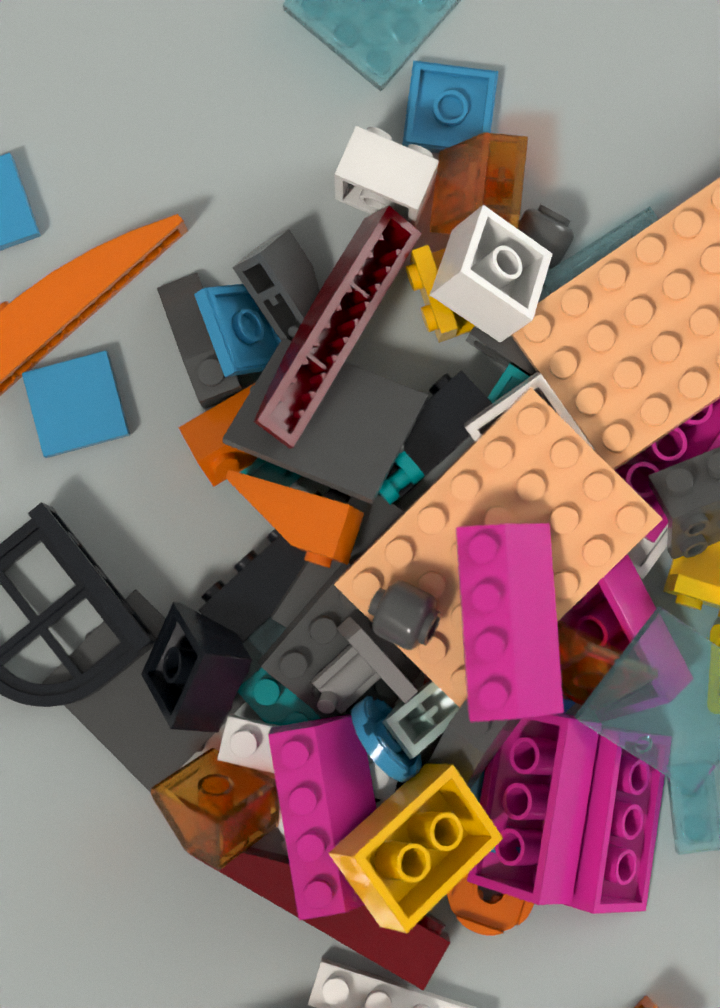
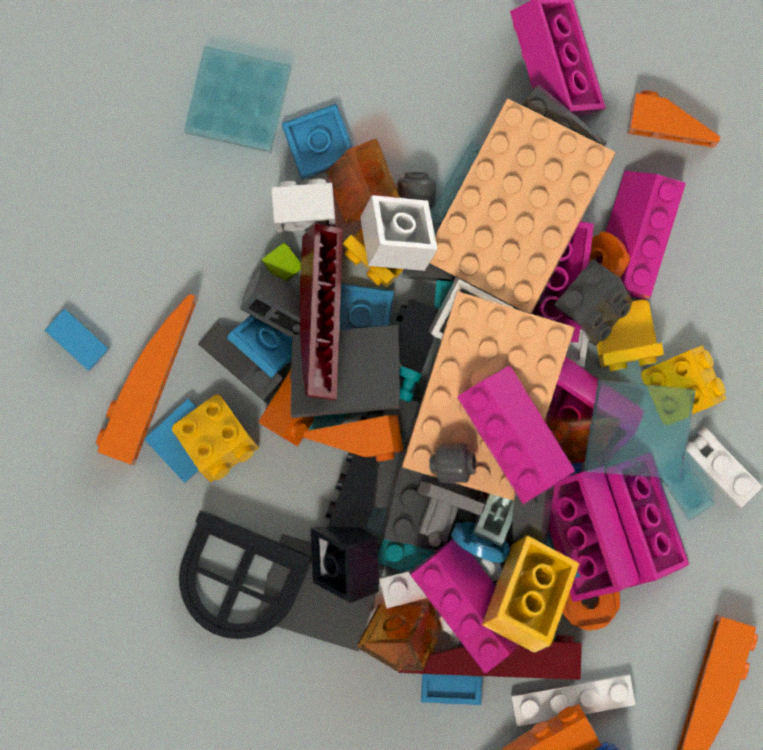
camera: 25 degrees left, 0 degrees up
none -> yellow bracket [172,394,259,483]
none -> lime slope [262,242,301,281]
none -> dark azure tile [339,283,394,330]
none -> dark azure tile [421,674,482,705]

